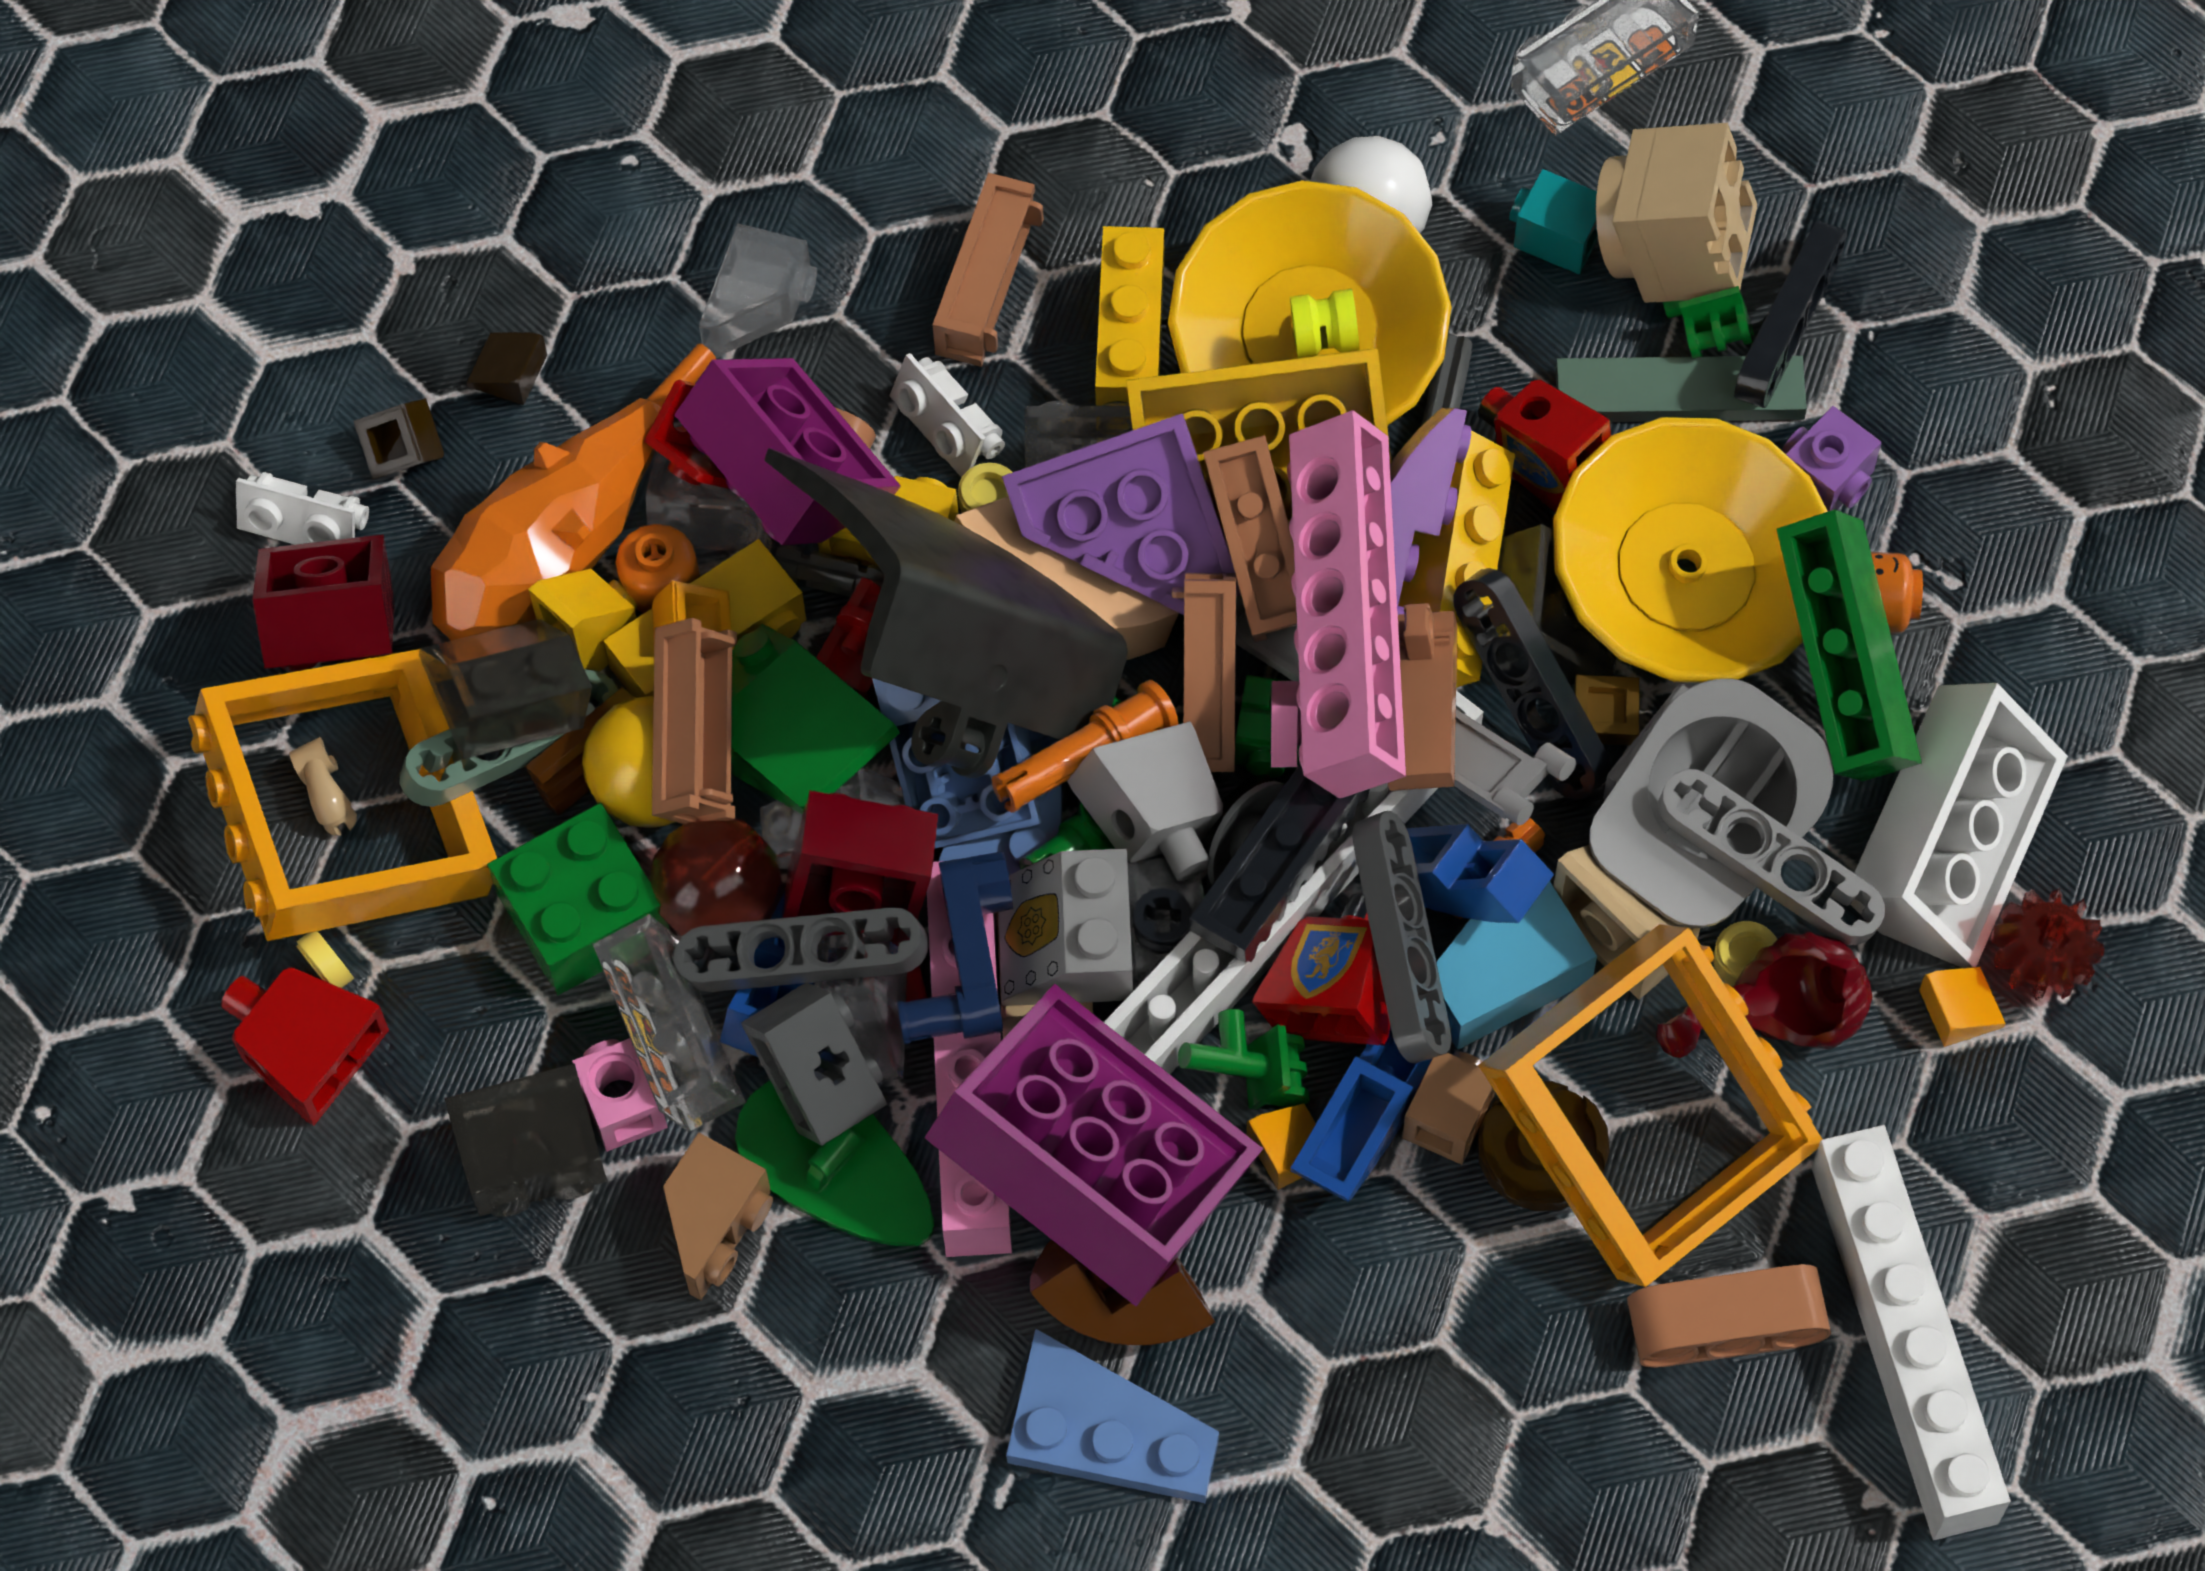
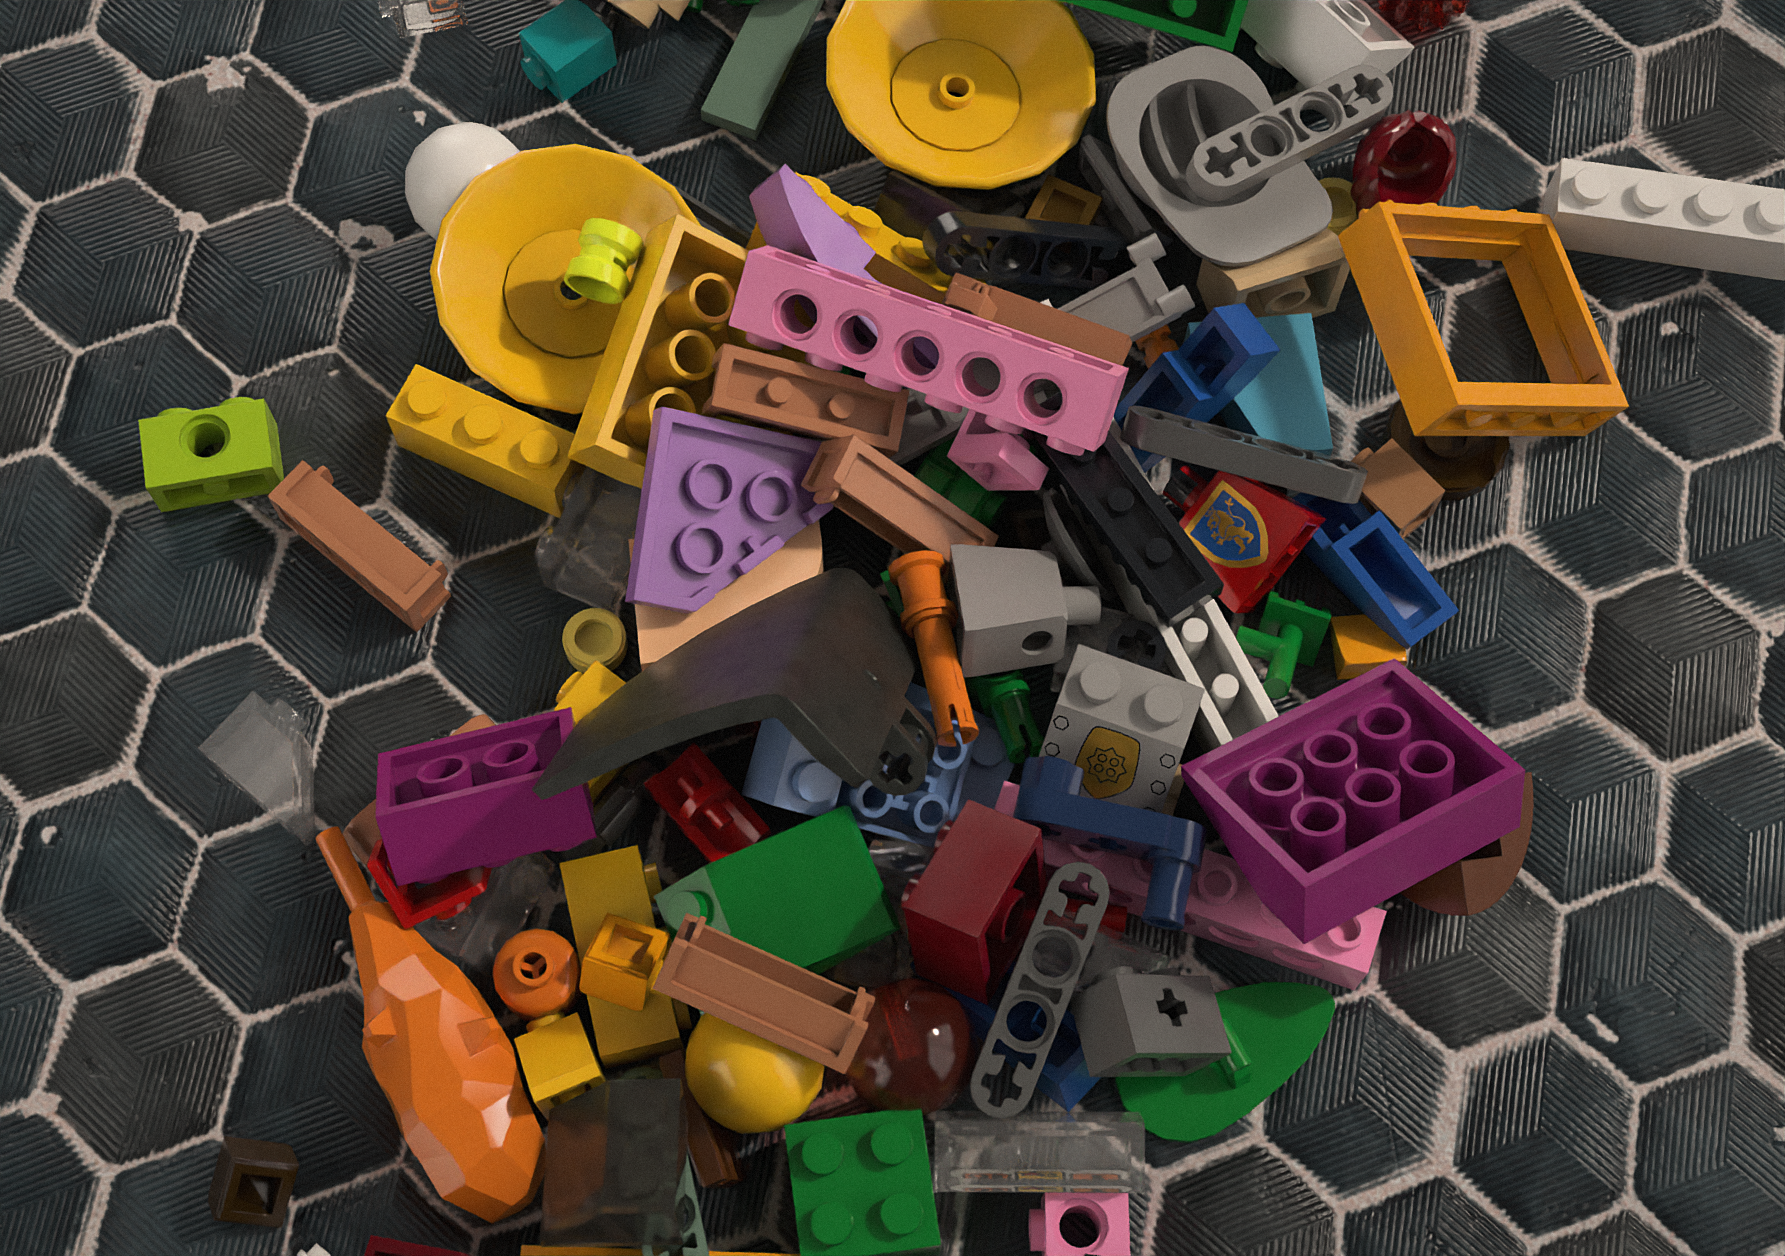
camera: 70 degrees left, 5 degrees up
dark brown slope [467,332,547,405] -> none
medium nougat slope [663,1132,773,1300] -> none
white hinge [890,353,1005,477] -> none
medium blue wing [1006,1329,1219,1503] -> none
red torso [1478,379,1611,513] -> none
nougat beam [1627,1264,1831,1368] -> none
light orange slope [1919,967,2006,1047] -> none
none -> lime brick [138,397,284,512]

